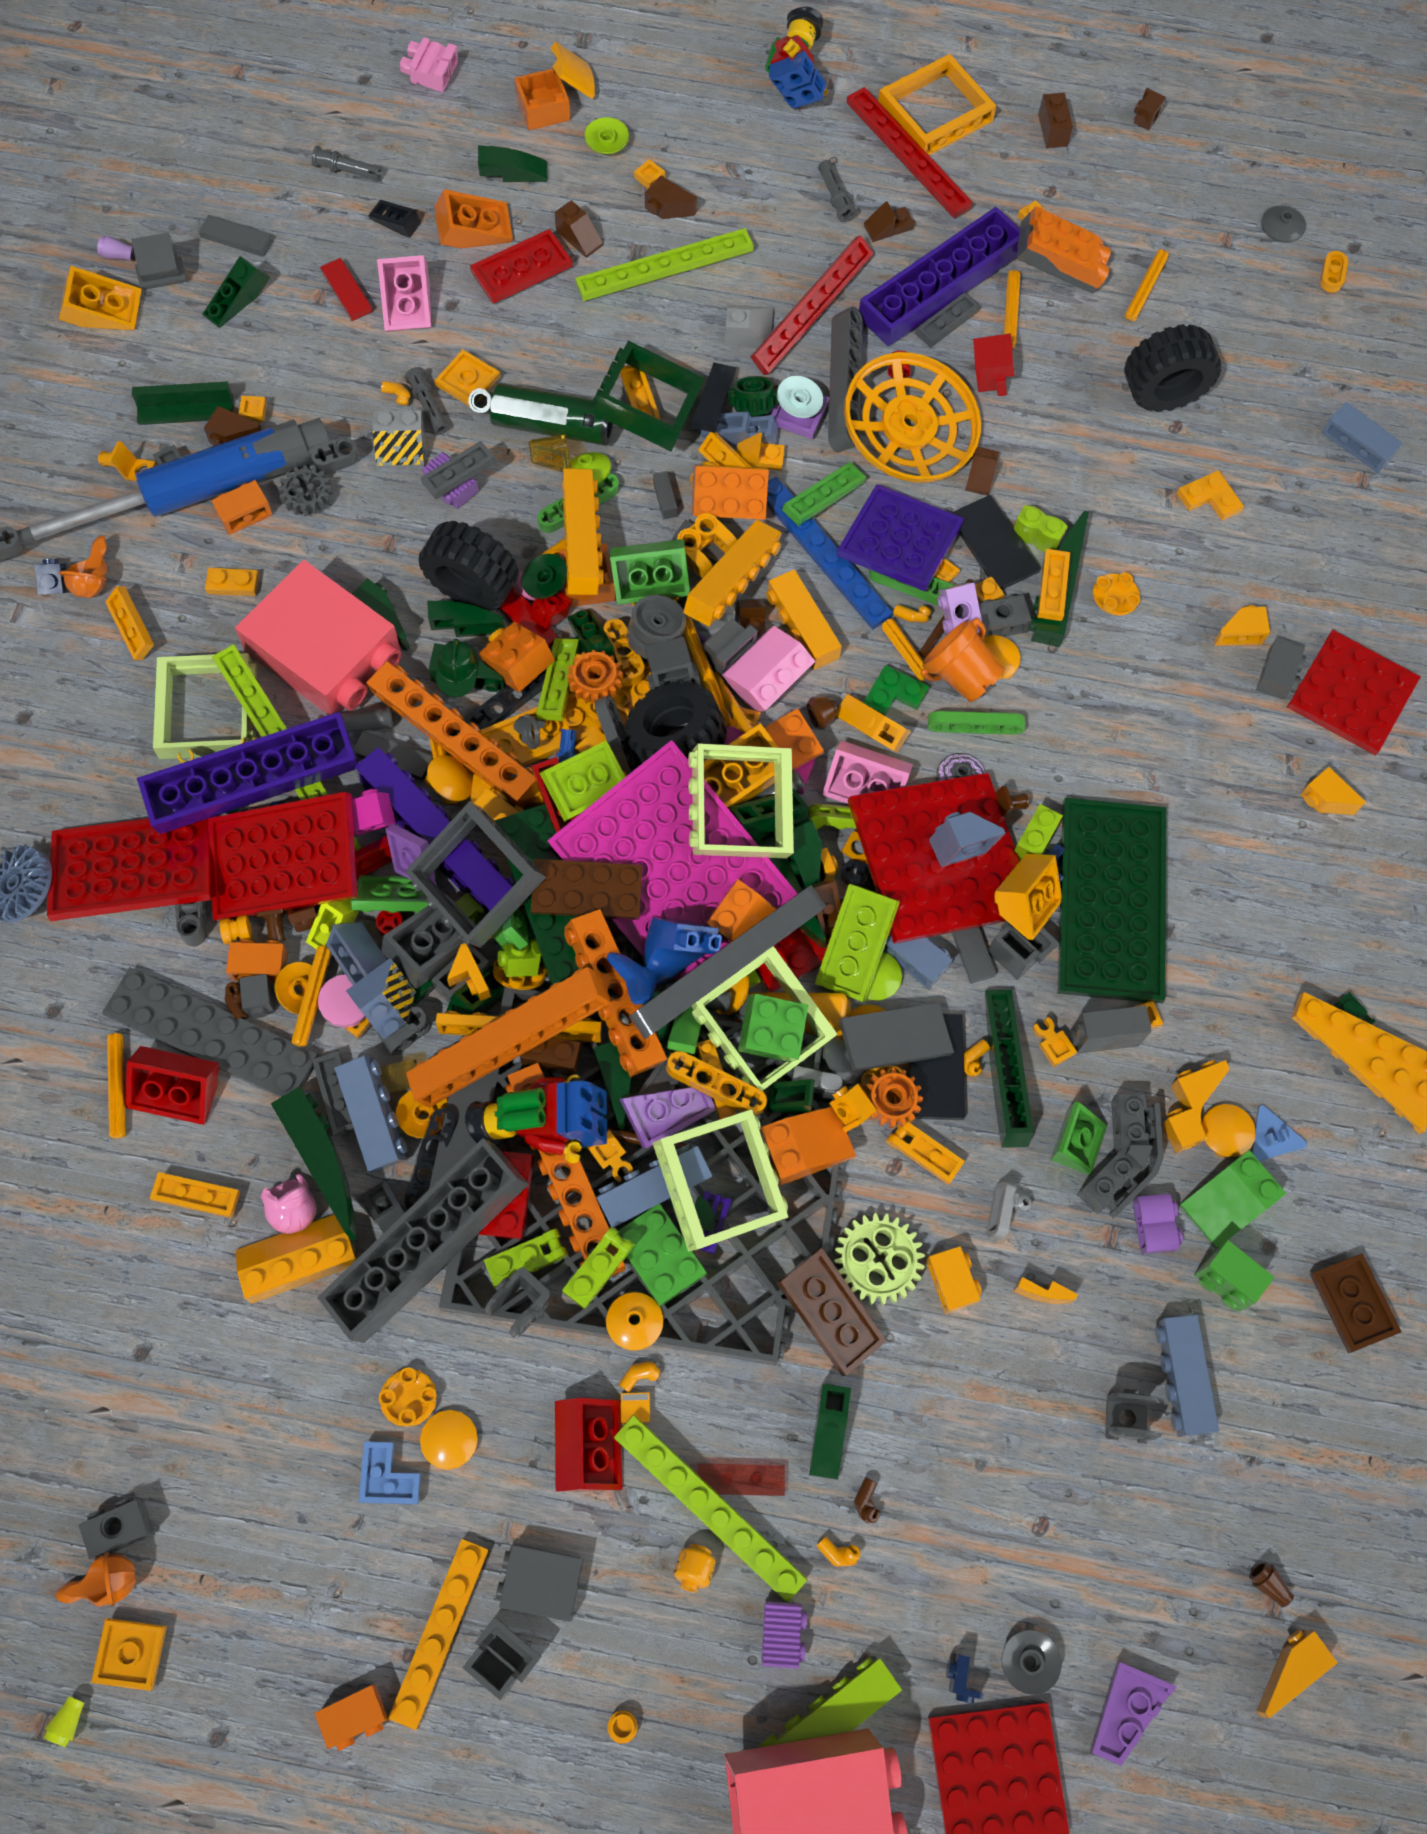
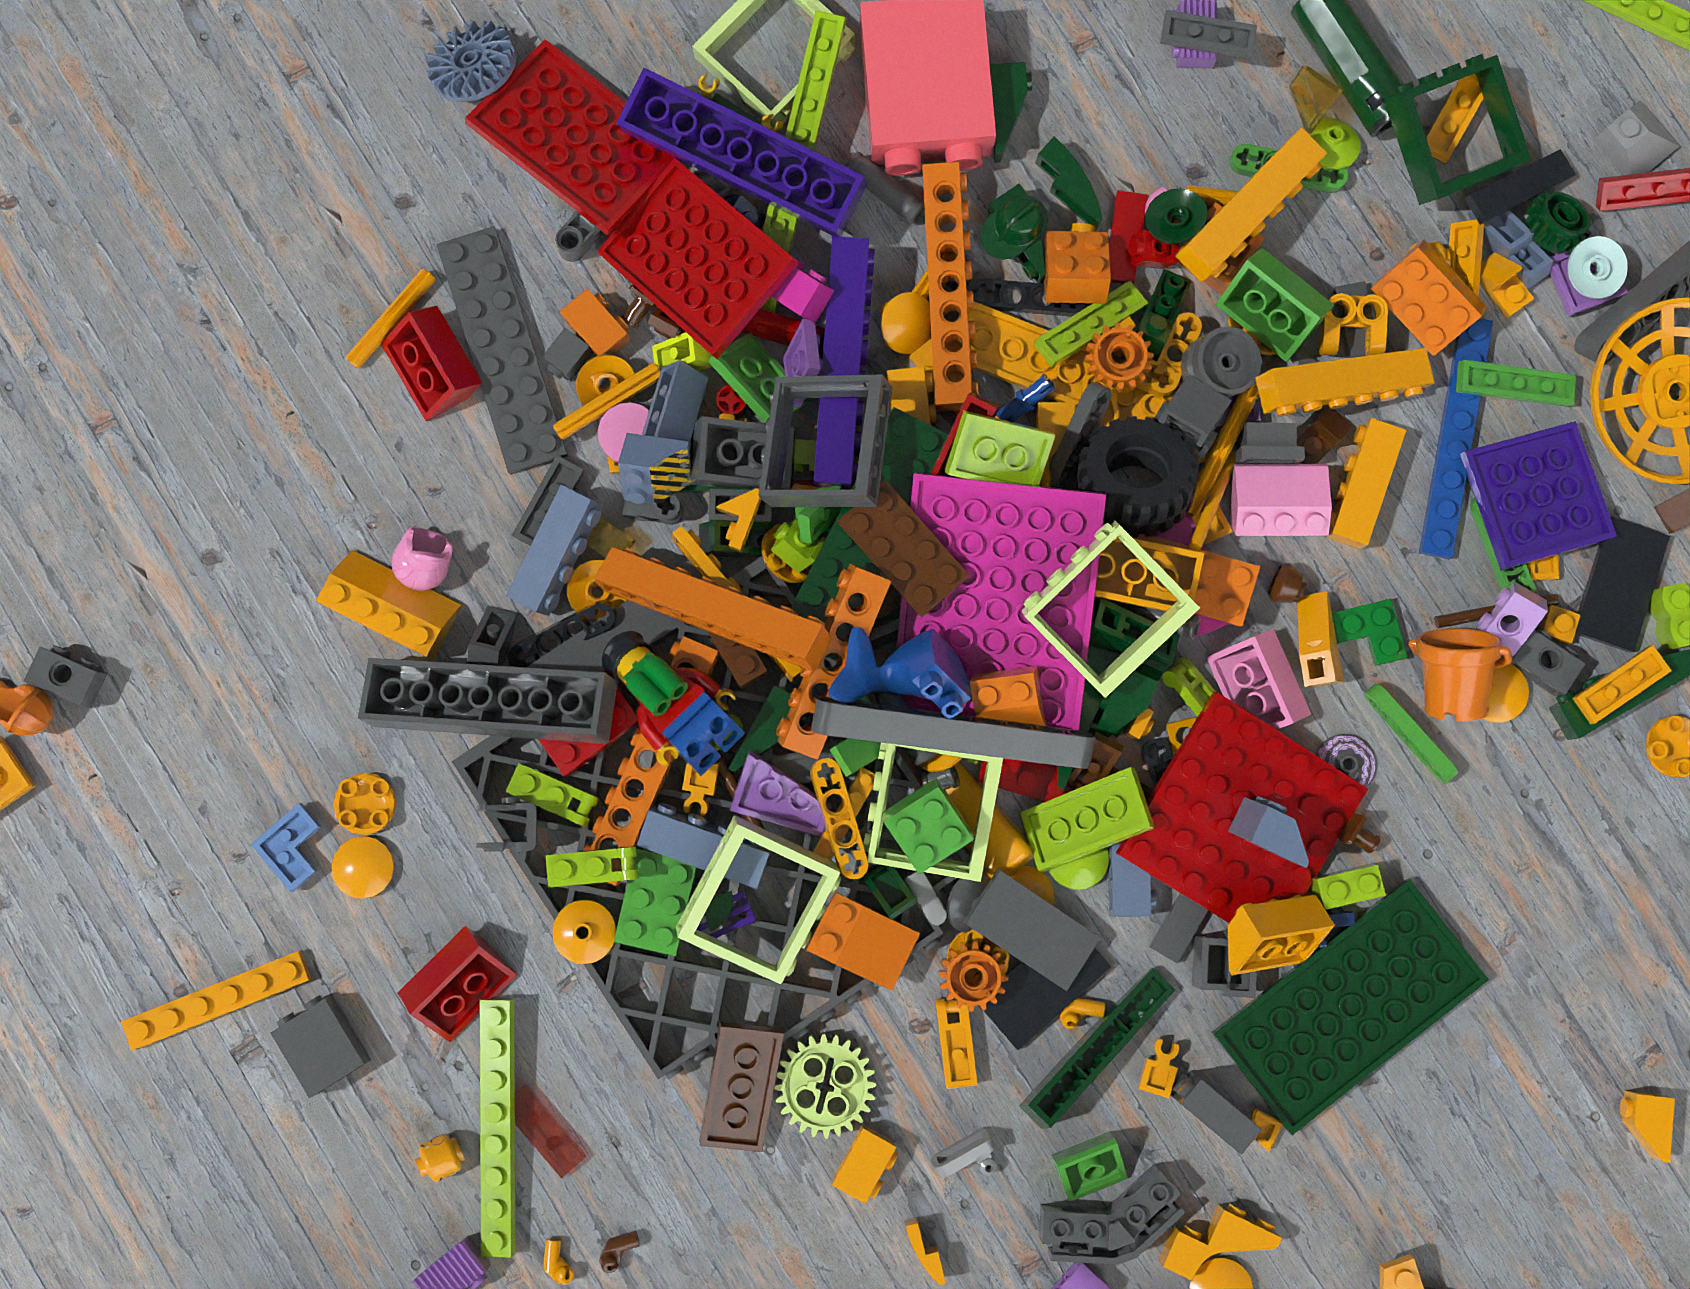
camera: 50 degrees right, 15 degrees up
light orange plate [149,1172,241,1219] -> none
light orange wheel [219,915,252,945] -> none
reddish brown arm [225,982,248,1020] -> none
dark green slope [271,1086,357,1241] -> none
orange brick [314,1684,389,1751] -> none
dark grey tile [354,730,433,781] -> none
black tyre [419,521,518,611] -> none
dark grey plate [463,1617,542,1700] -> none
dark grey piece [513,714,545,749] -> none
light orange plate [607,1710,638,1744] -> none
light orange arm [618,1361,660,1393] -> none
light orange tile [621,1392,650,1424] -> none
dark grey piece [653,471,678,520] -> none
dark green slope [809,1383,851,1480] -> none
light orange brick [829,1084,877,1133] -> none
light orange axle [882,618,925,681] -> none
light orange arm [893,604,931,623] -> none

